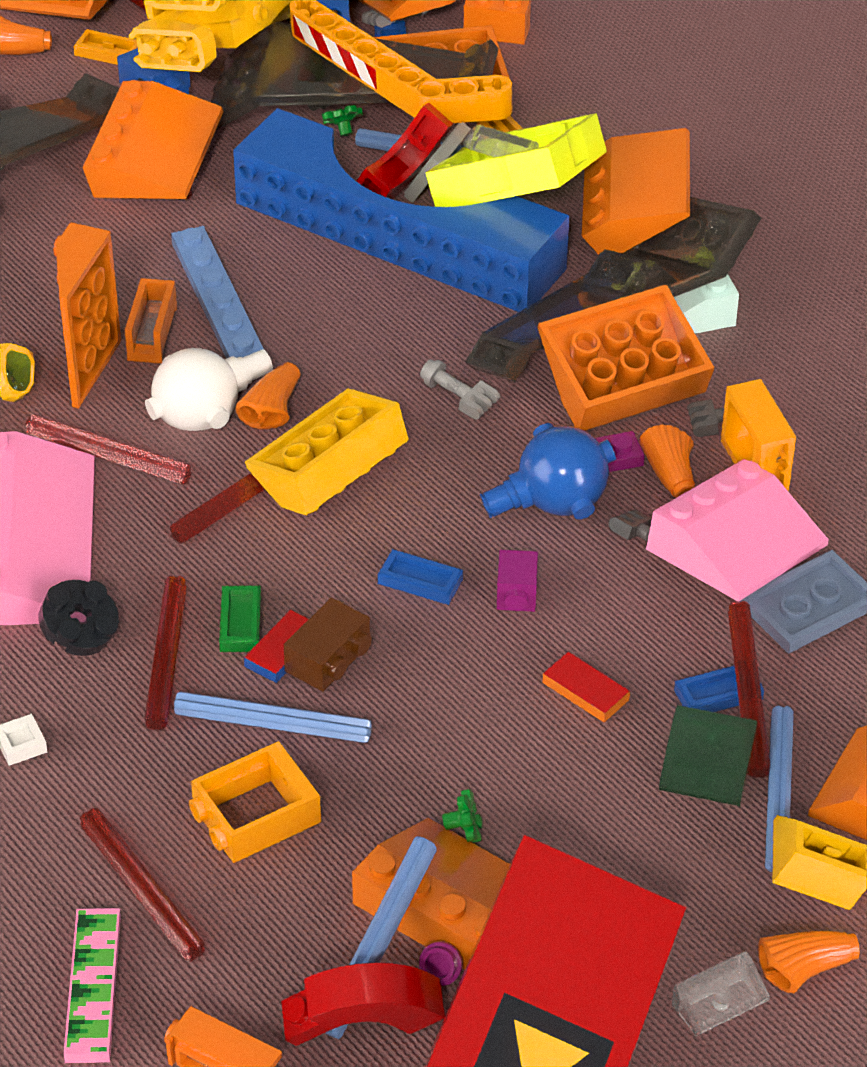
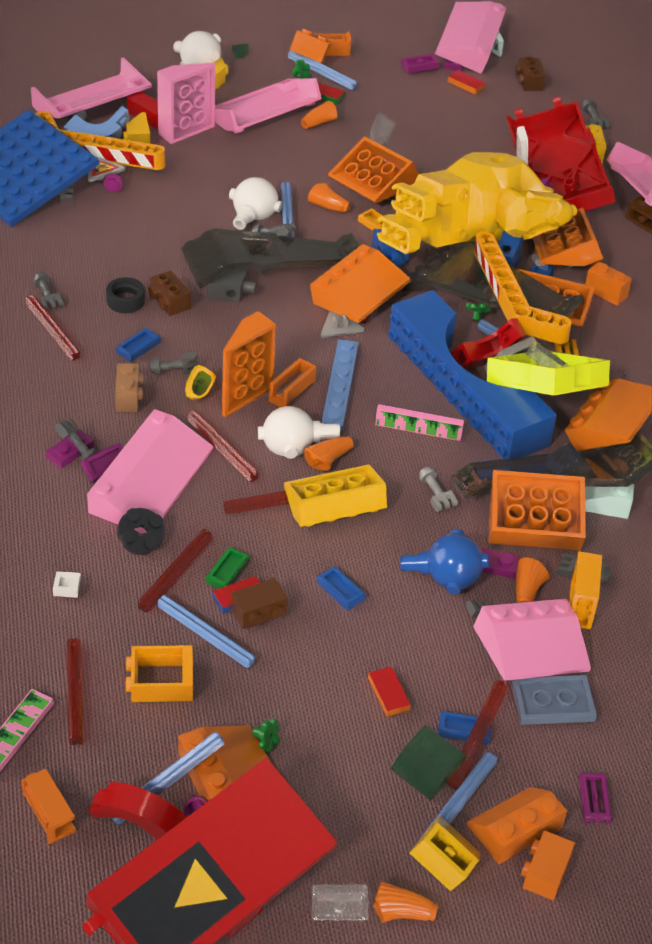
camera: 25 degrees right, 0 degrees up
magenta brick [496,550,538,612] -> none
none -> light grey piece [320,311,364,338]
none -> tile [375,404,464,441]

